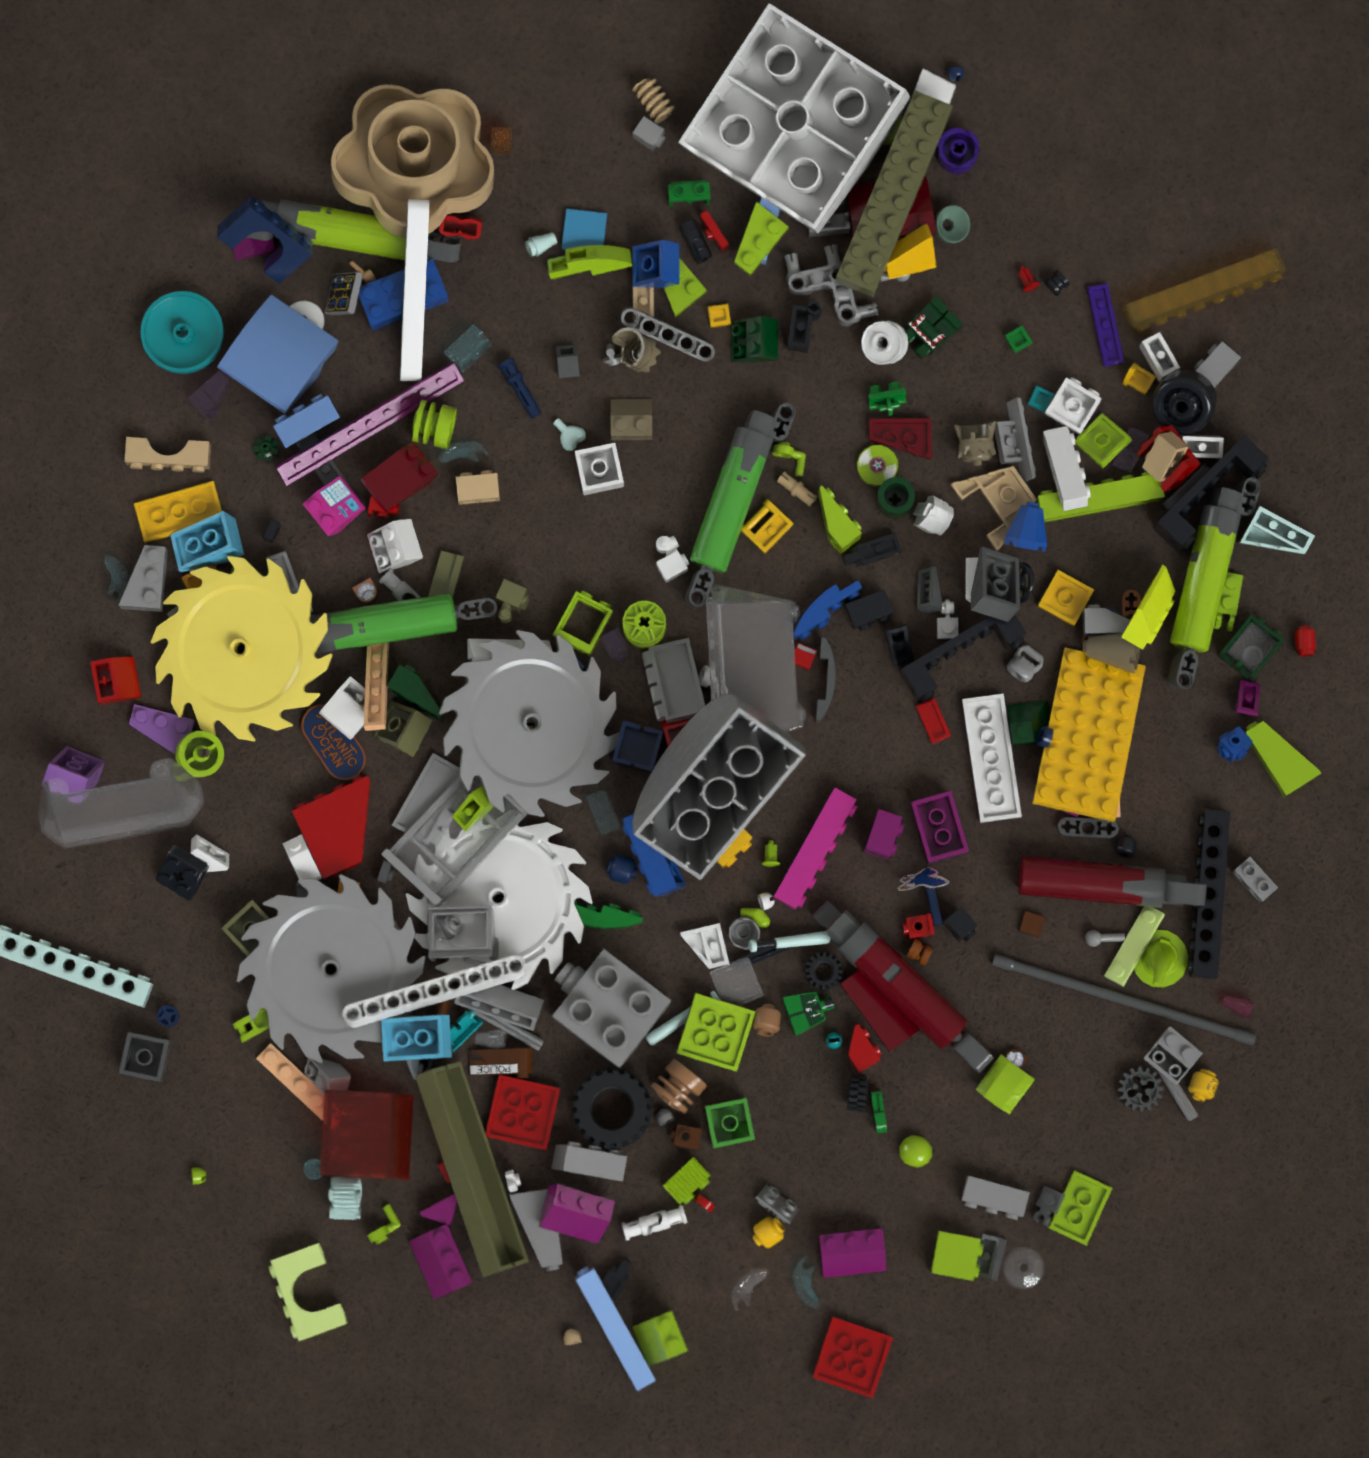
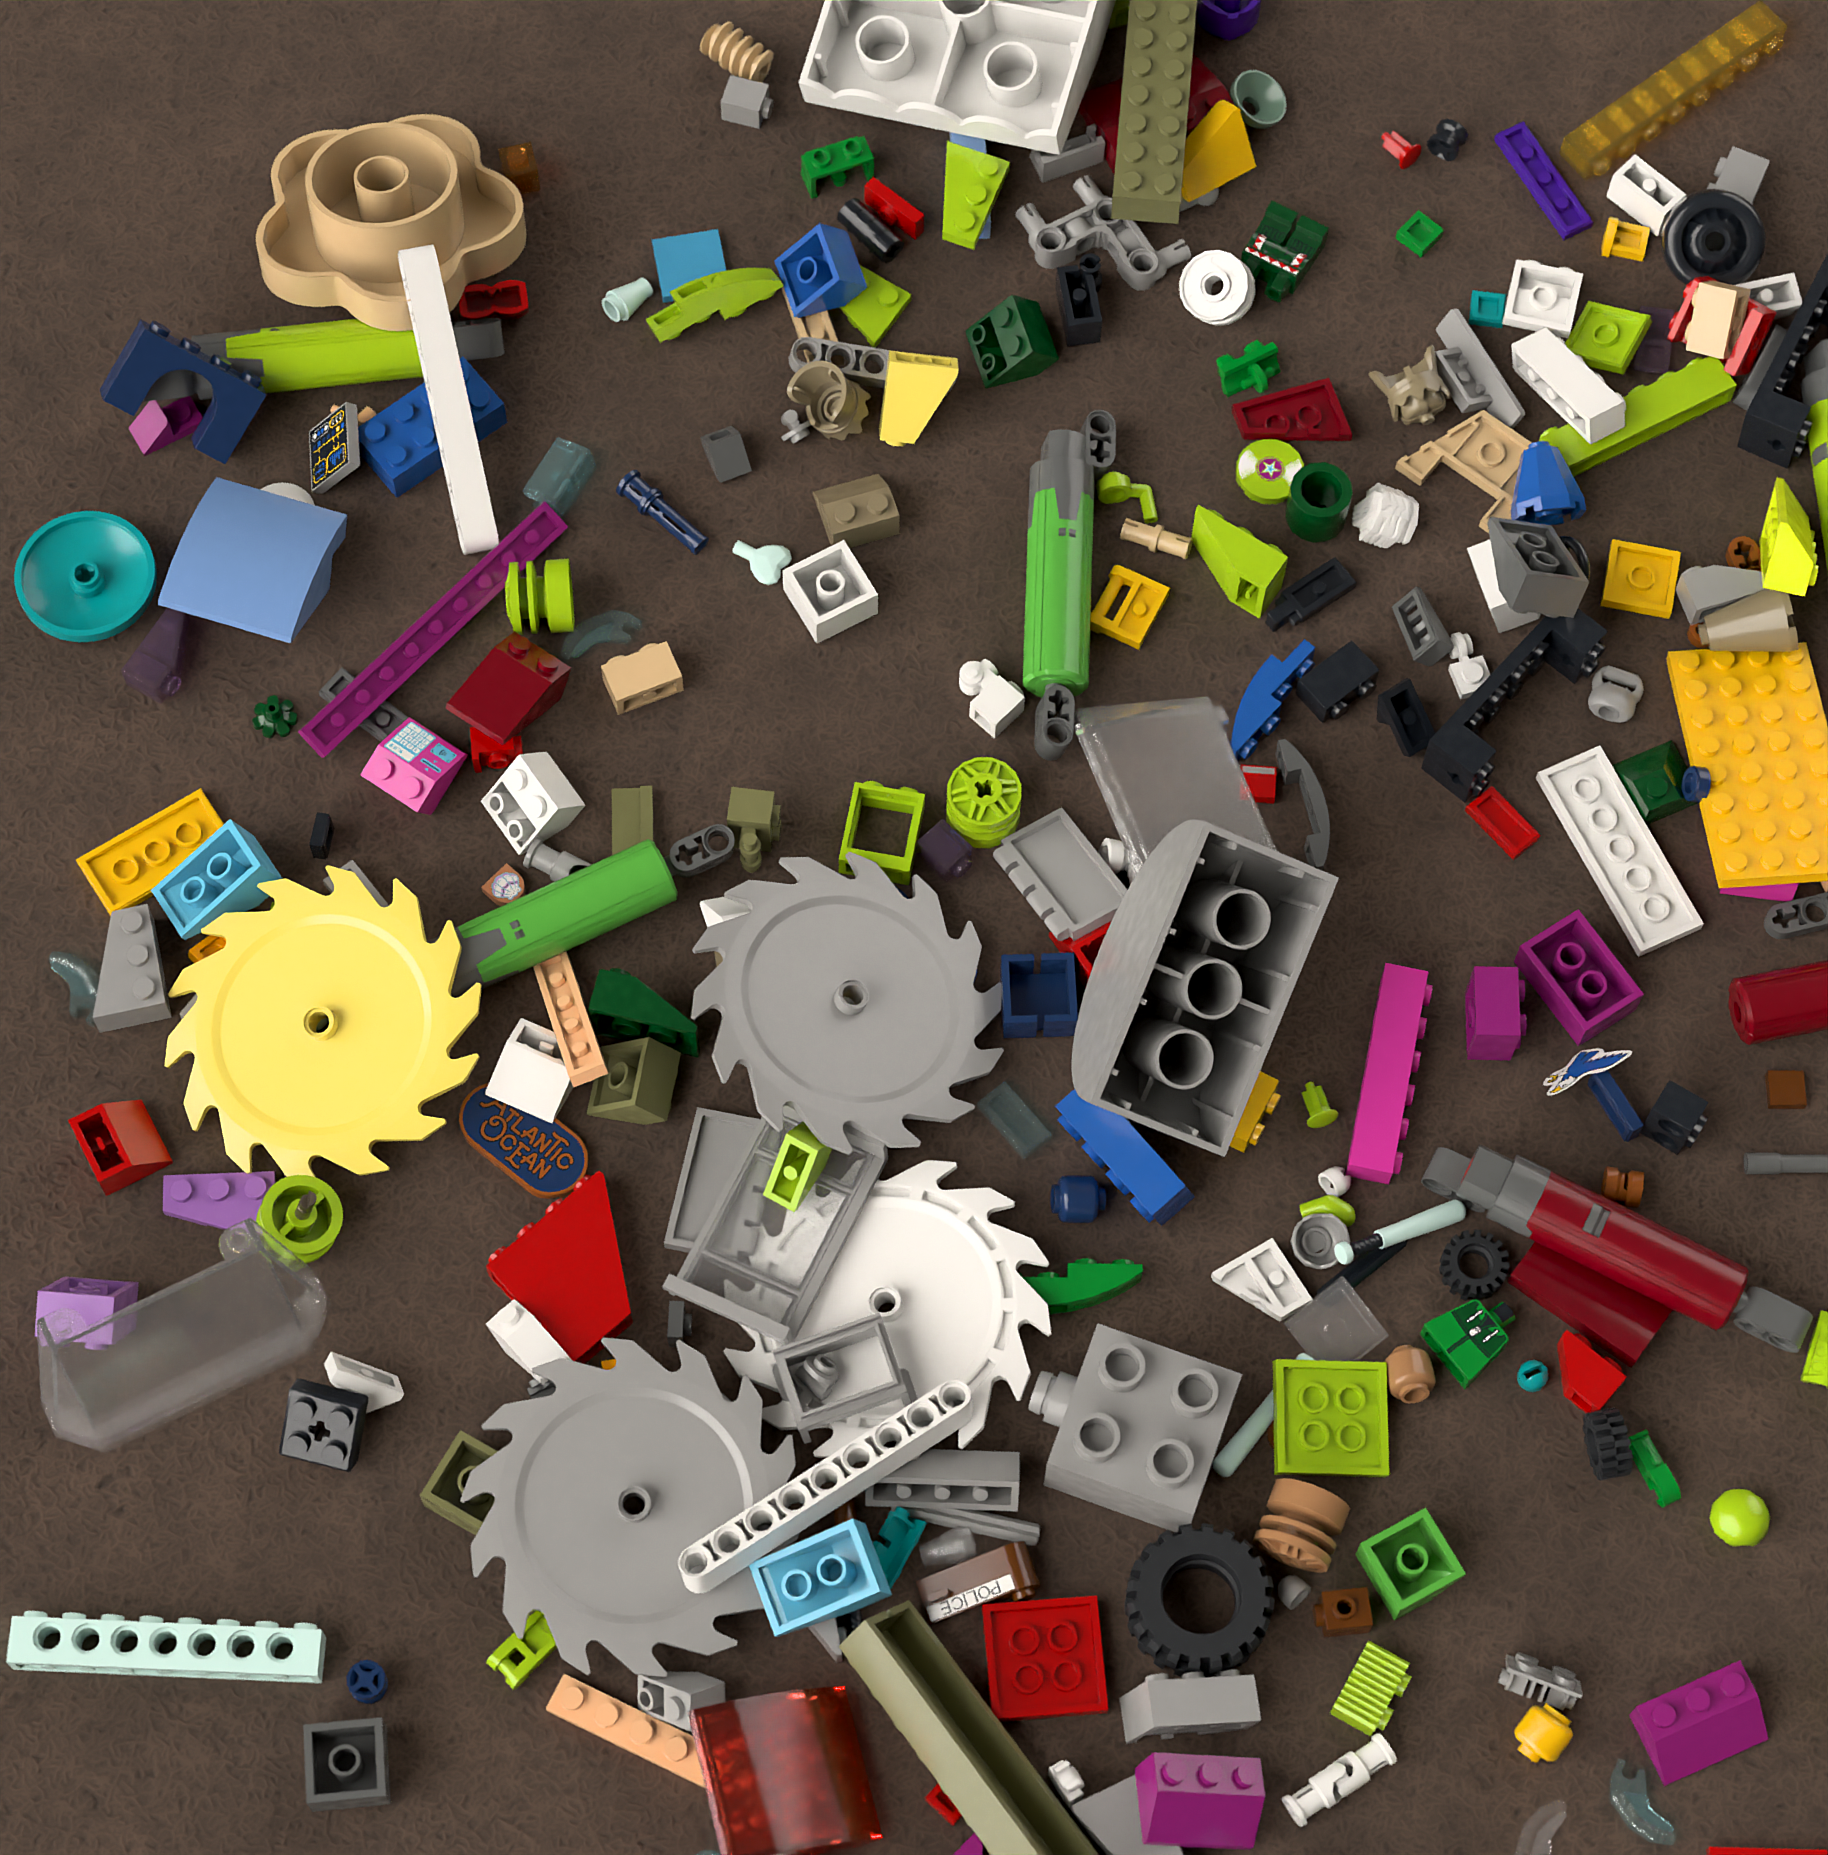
camera: 15 degrees left, 15 degrees down
tan arch [125,437,211,472] -> none
medium blue slope [272,394,340,448] -> none
red tile [694,1194,715,1213] -> none
yellow tile [708,304,731,328] -> none
red brick [902,913,935,940] -> none
none -> light yellow slope [879,351,958,446]

